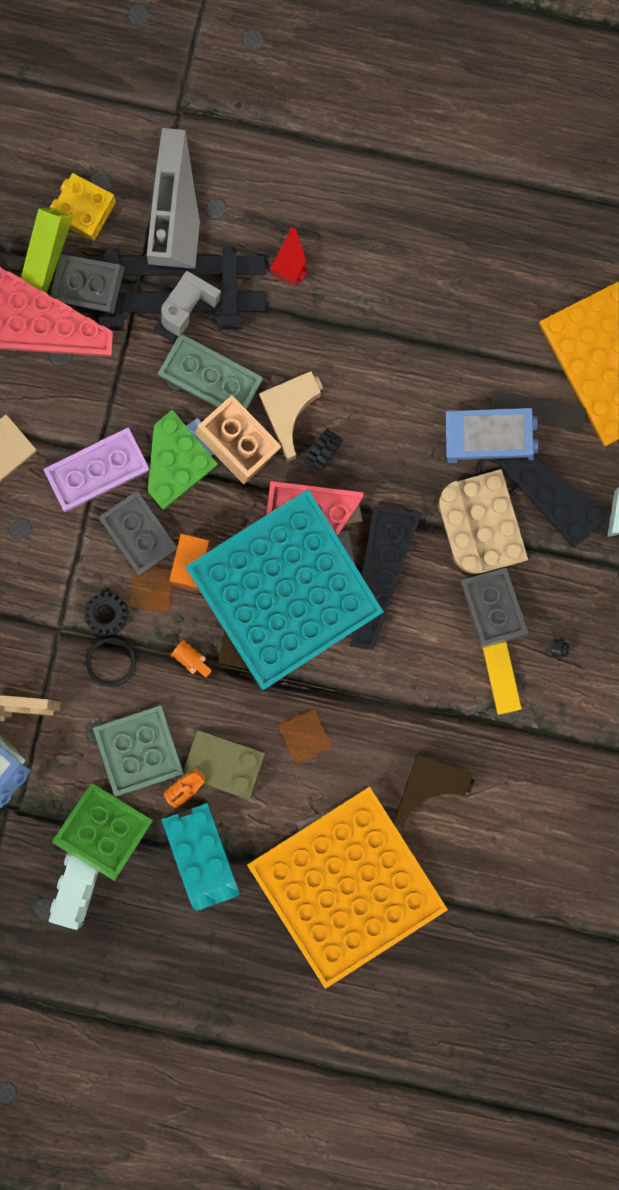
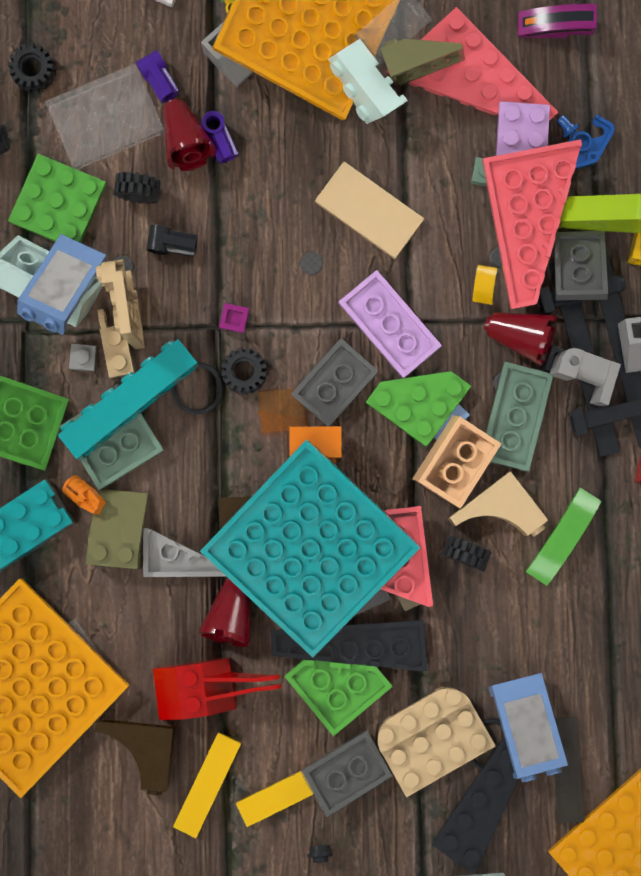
camera: 85 degrees right, 0 degrees up
orange hinge [170,639,212,678] -> none
clear orange piece [278,710,331,764] -> none
none -> teal brick [58,339,199,461]
none -> light grey plate [69,344,98,372]
none -> tan hinge [97,306,135,379]
none -> light grey wing [143,528,226,577]
none -> red slope [153,657,282,720]
none -> yellow tile [173,732,241,838]
none -> dark red cone [199,577,251,647]
none -> magenta plate [219,303,249,334]
none -> bright green plate [284,659,393,736]
none -> yellow sticker [473,265,497,305]
none -> dark red cone [484,312,557,365]
none -> bright green slope [525,487,601,586]

